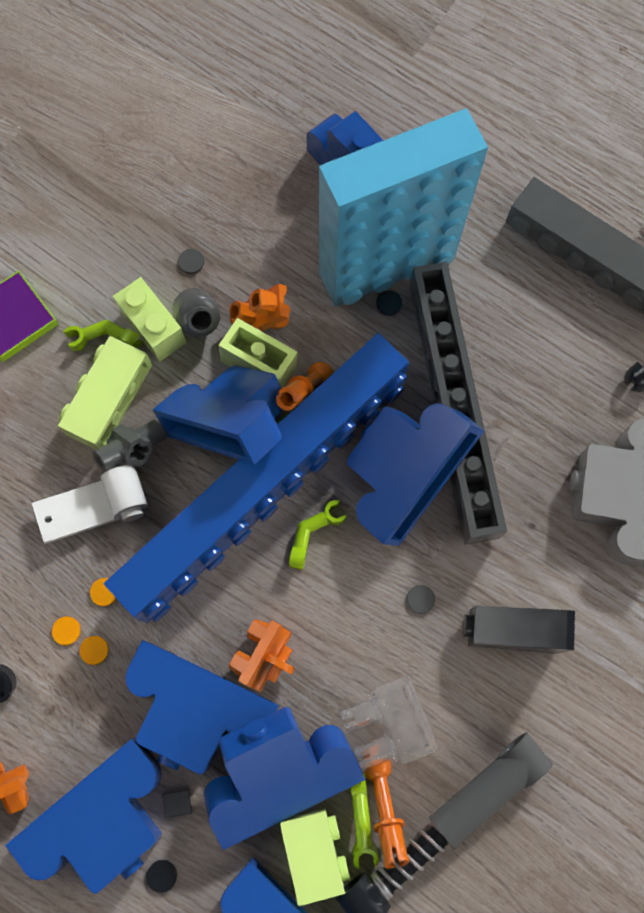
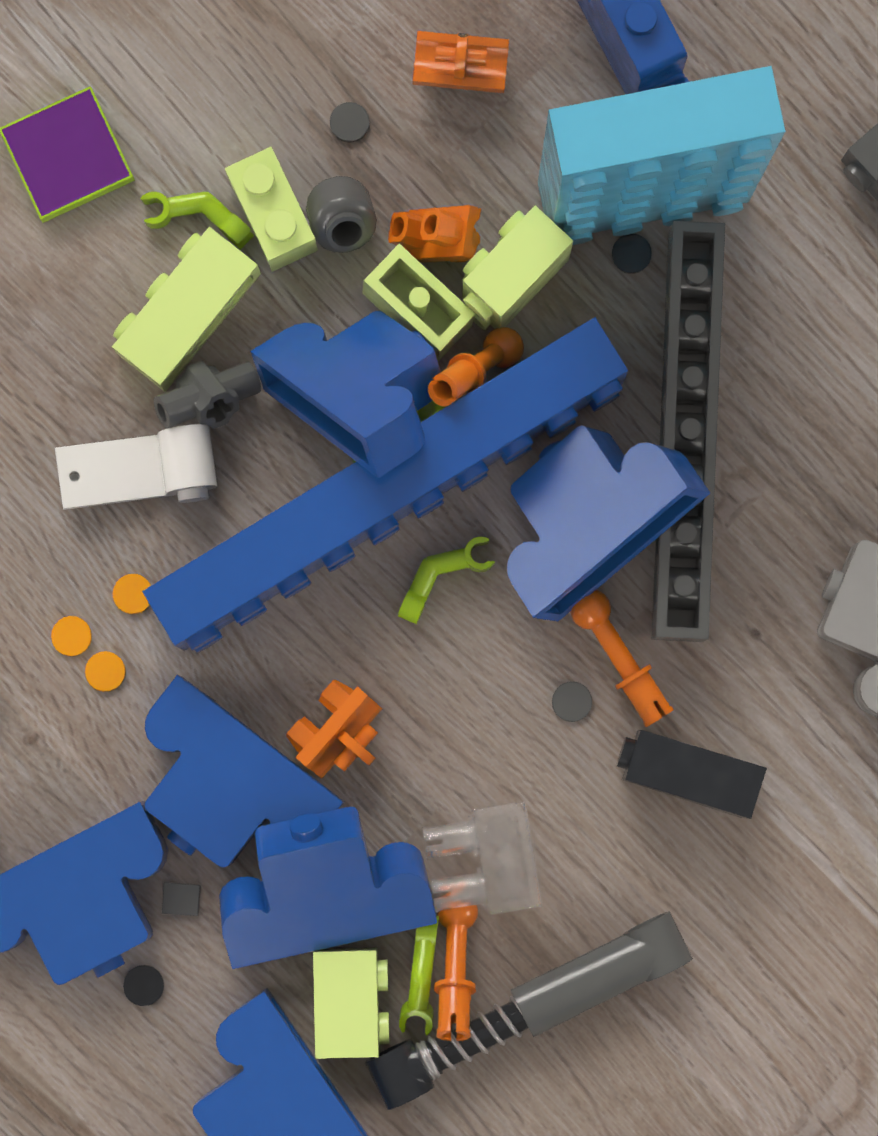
camera: 15 degrees right, 10 degrees up
none -> orange hips [412,31,509,93]
none -> yellowish green brick [462,205,573,330]
none -> orange pin [570,589,674,727]

